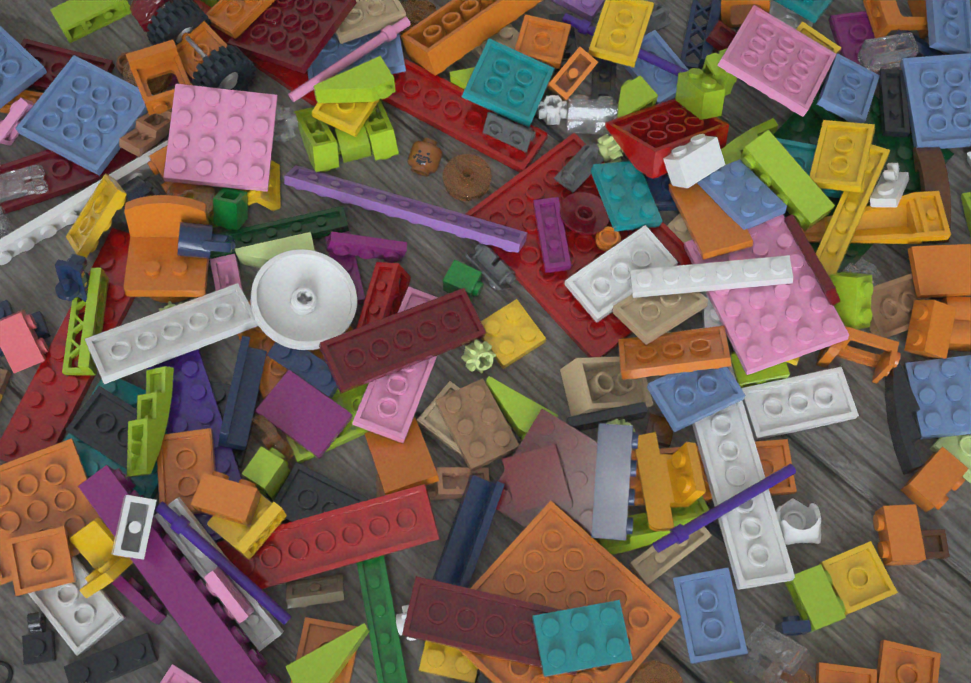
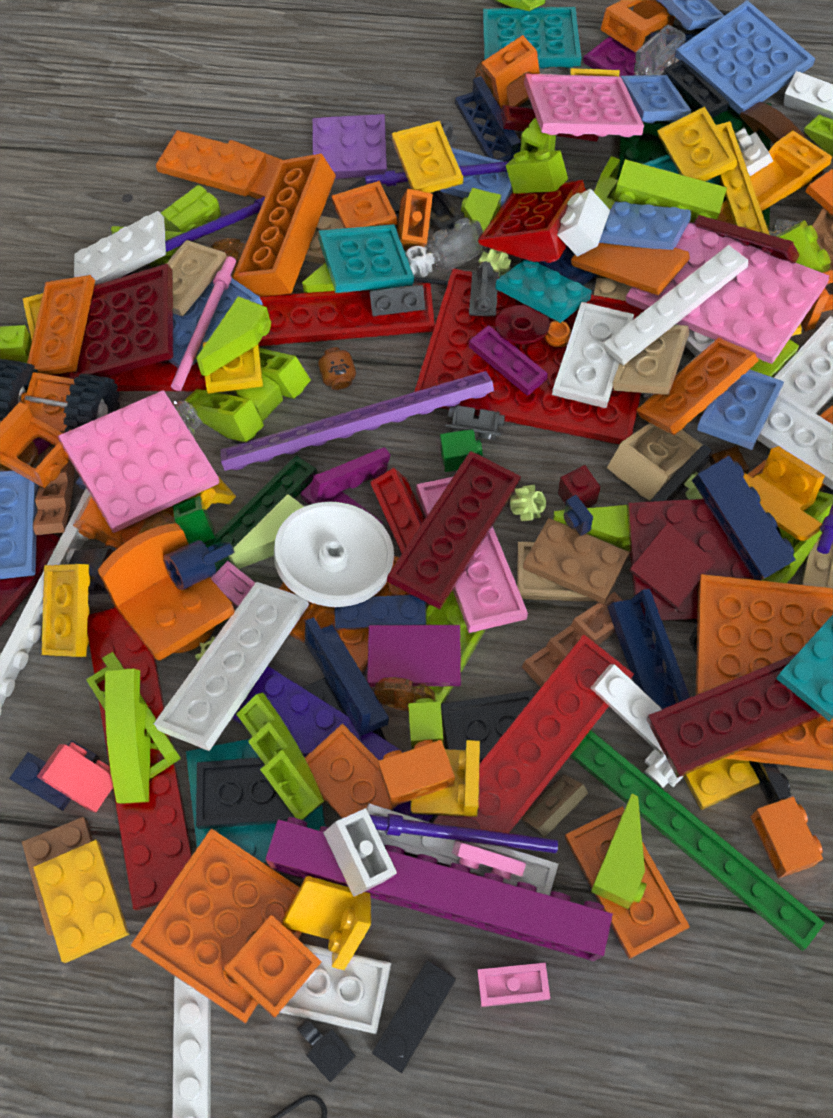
camera: 30 degrees left, 5 degrees down
dark blue hips [55,254,90,302] -> none
magenta plate [112,575,166,625] -> none
orange tile [364,417,439,495] -> none
clear orange plate [443,154,492,201] -> none
yellow plate [481,299,546,369] -> none
none -> lime slope [105,668,151,804]
none -> dark red brick [558,465,601,508]
none -> dark blue plate [563,495,593,536]
none -> white plate [590,664,663,753]

